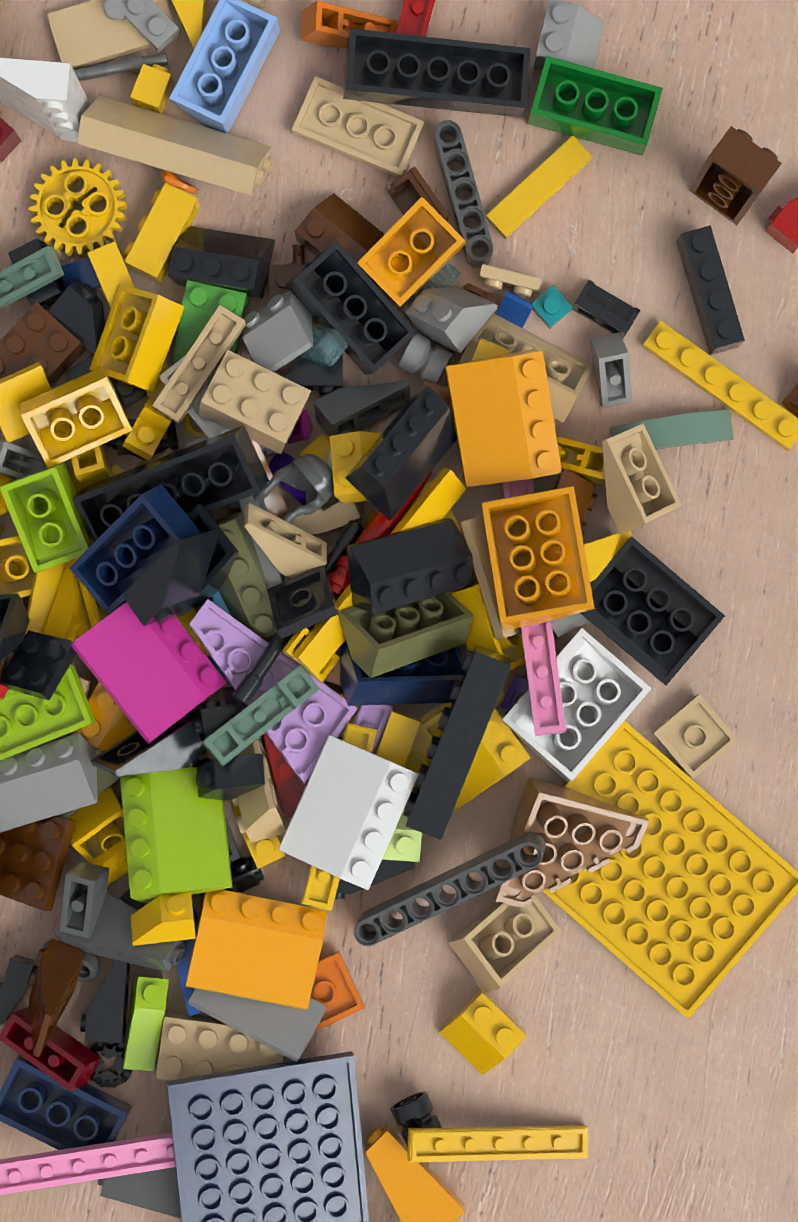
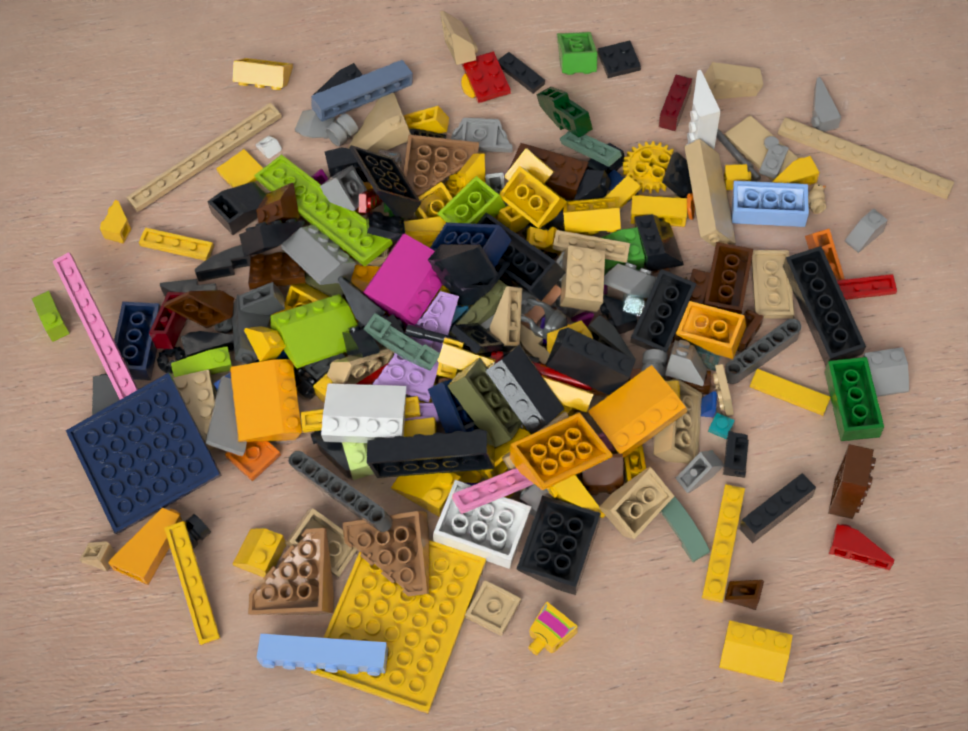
camera: 75 degrees right, 25 degrees down
none -> medium nougat slope [248,528,334,615]
none -> light blue brick [257,633,388,676]
none -> yellow torso [528,602,578,655]
none -> black plate [662,152,693,198]
none -> reddish brown slope [704,242,754,314]

